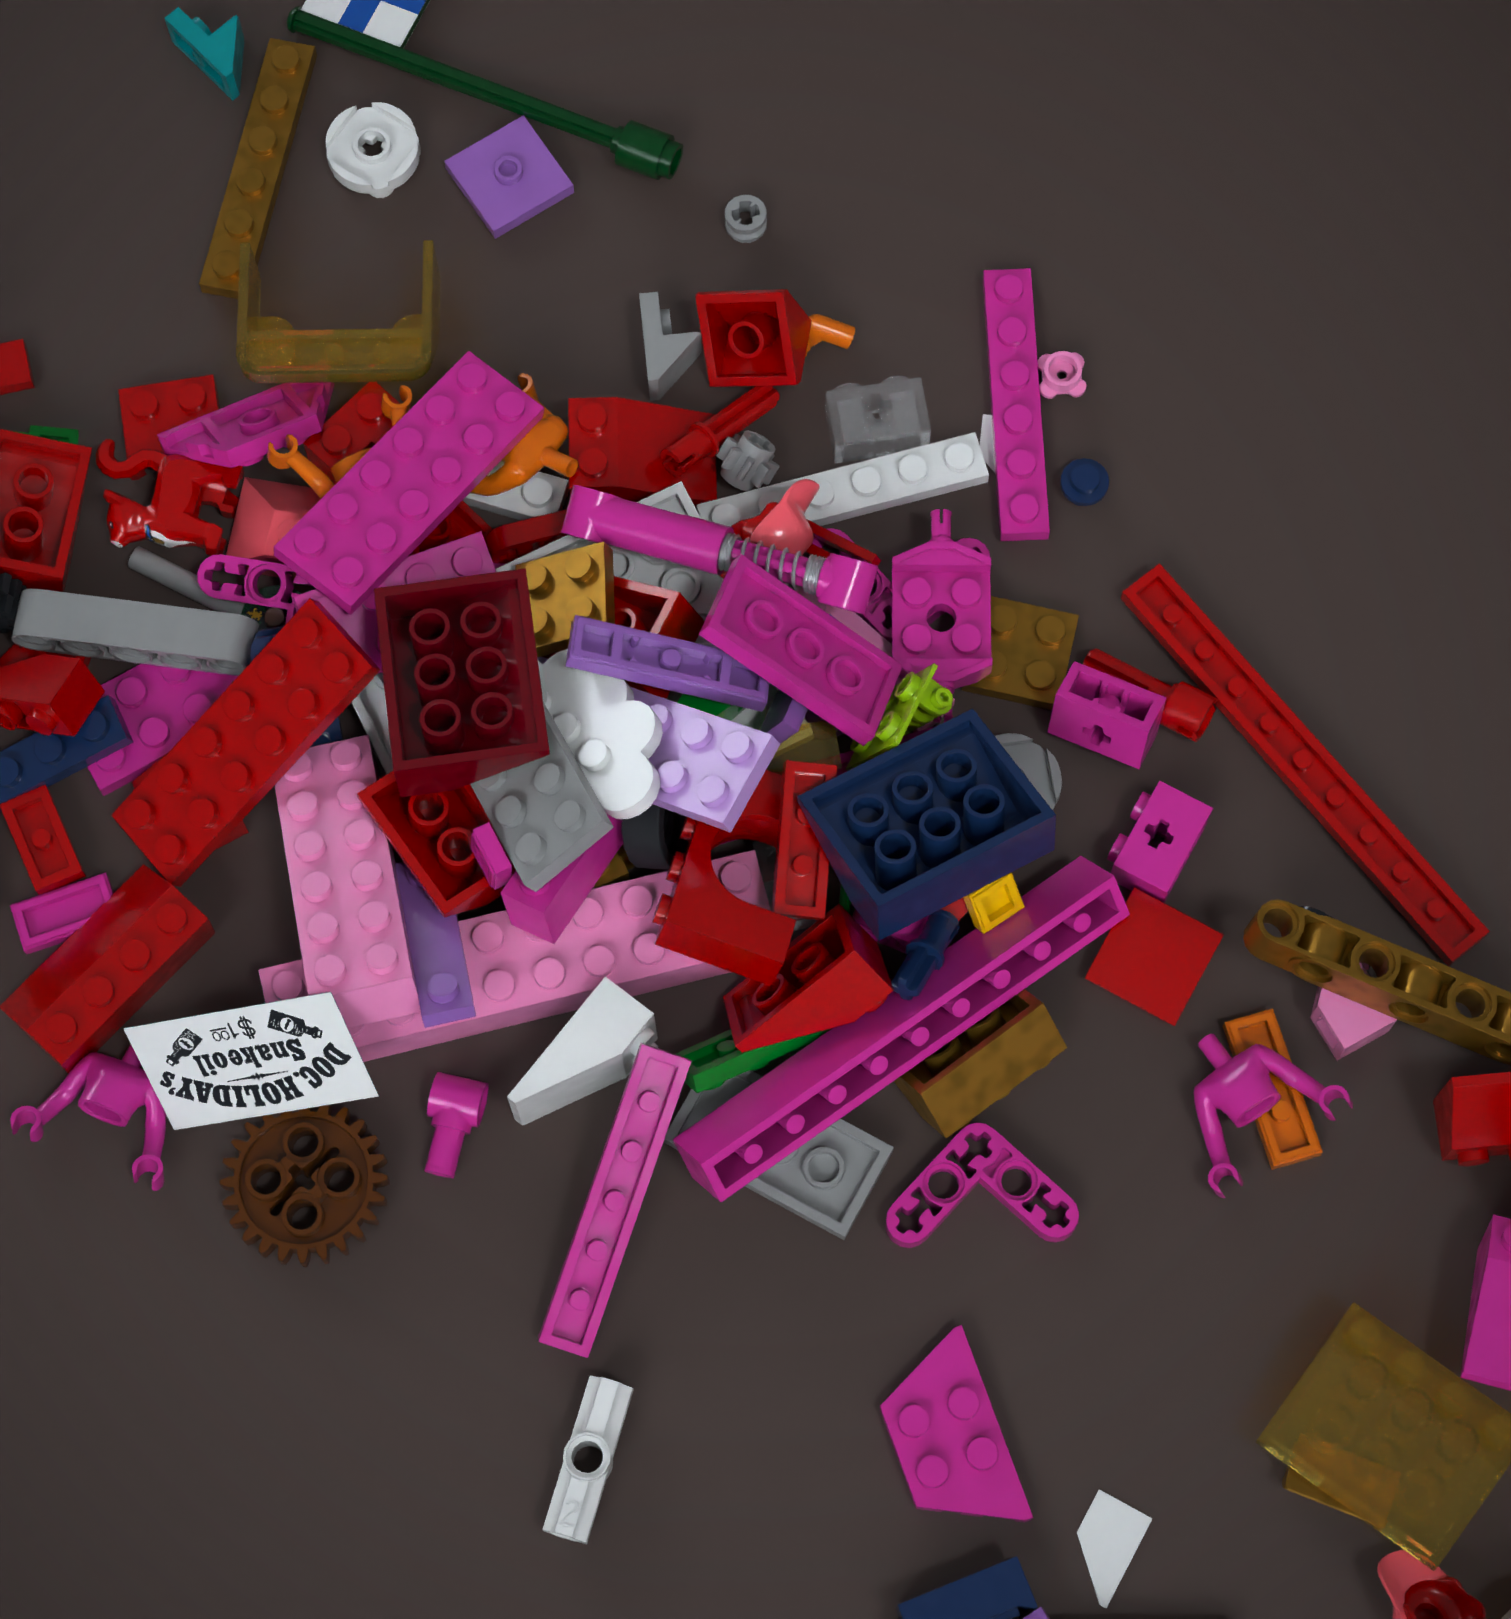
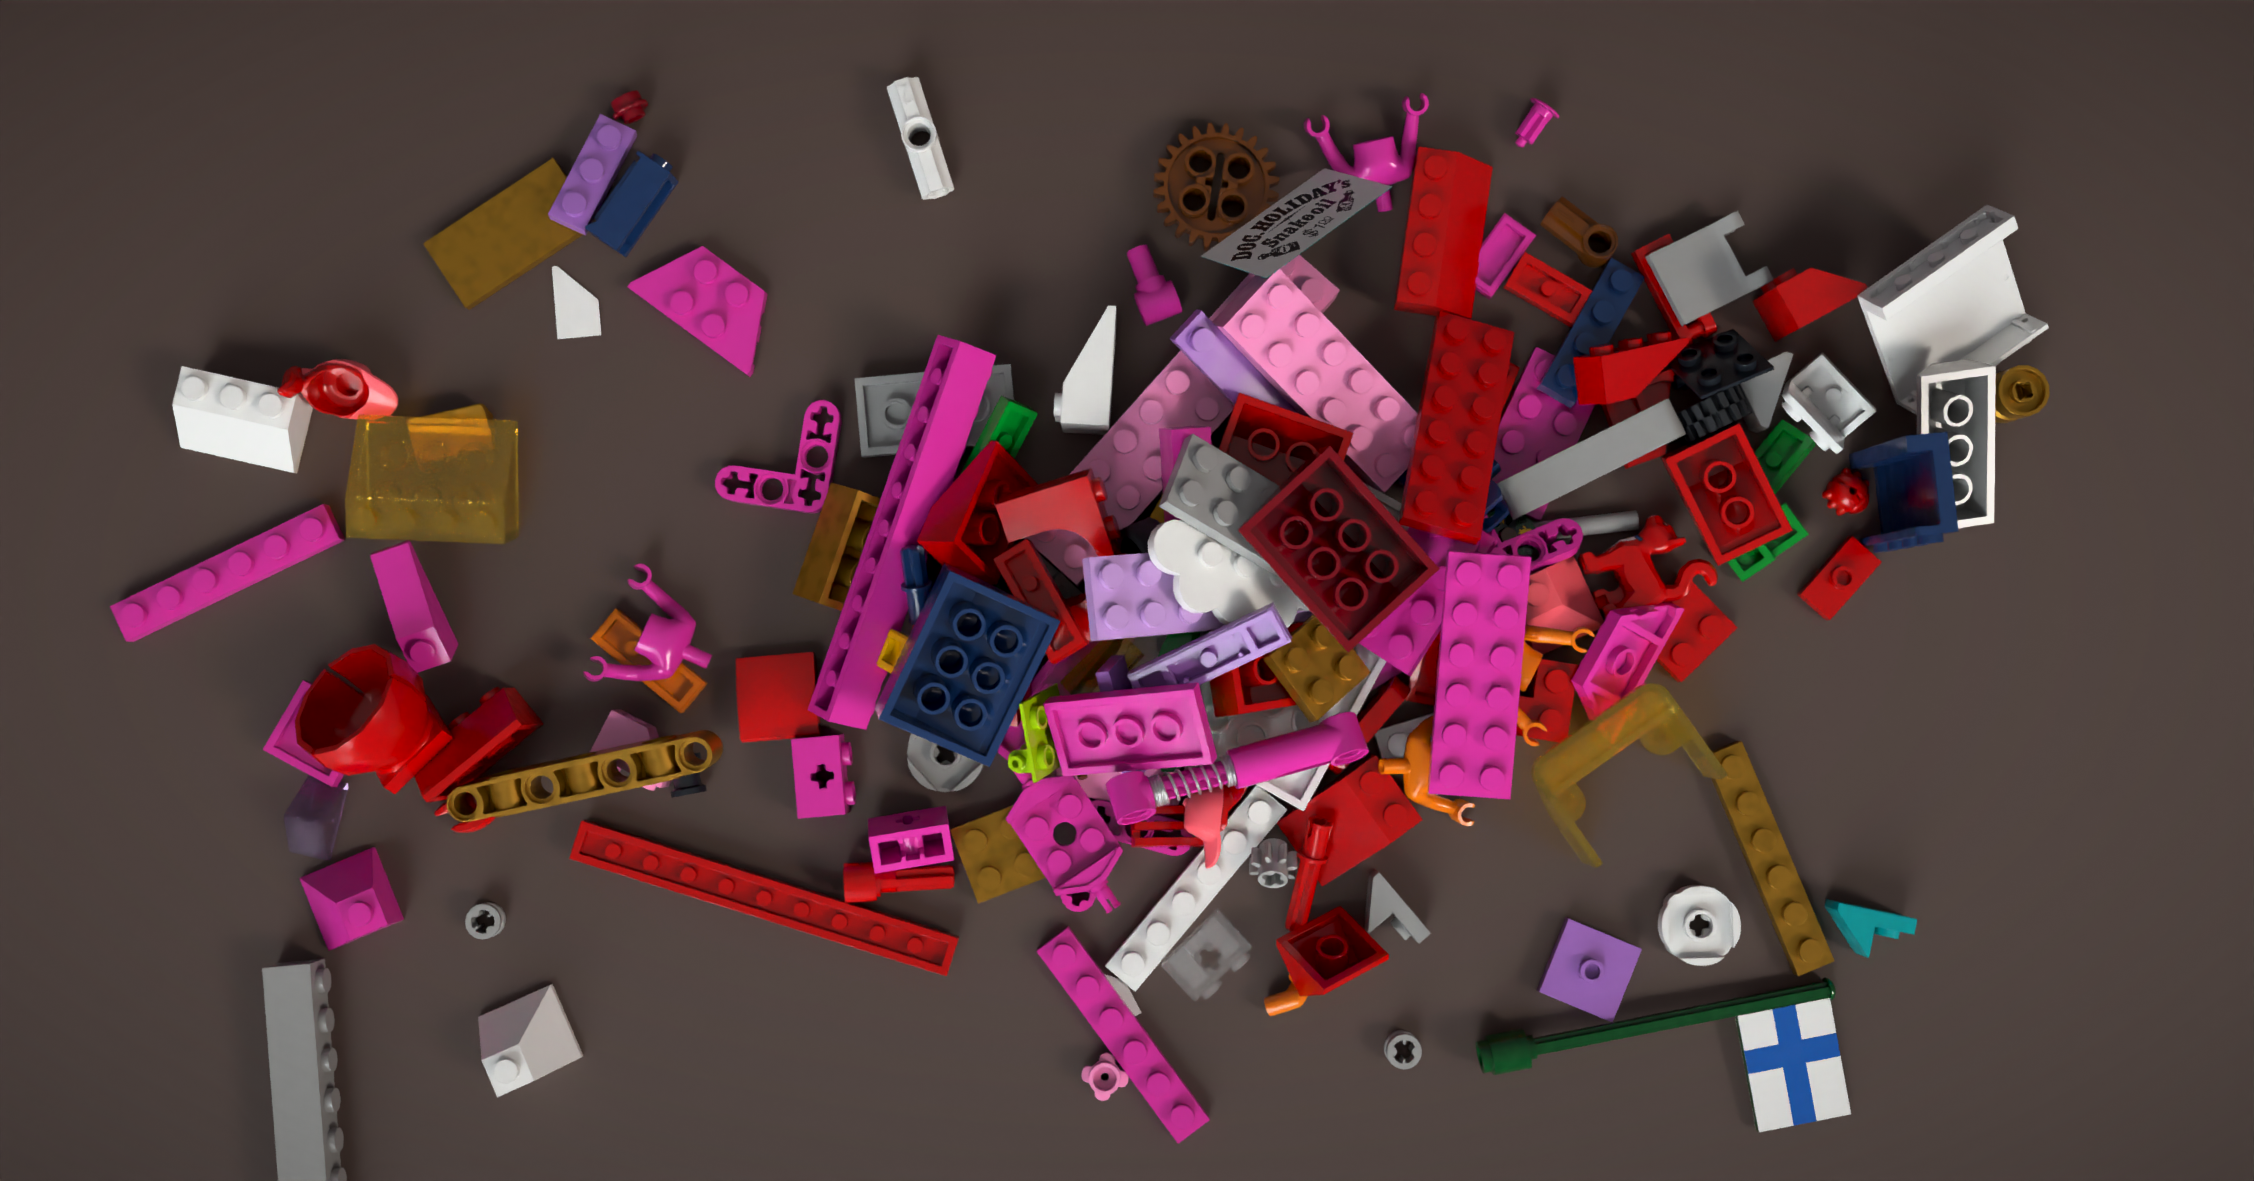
camera: 145 degrees right, 15 degrees up
dark pink tile [471,822,512,890] -> none
dark pink plate [538,1043,691,1358] -> none
dark blue plate [1060,458,1109,506] -> none

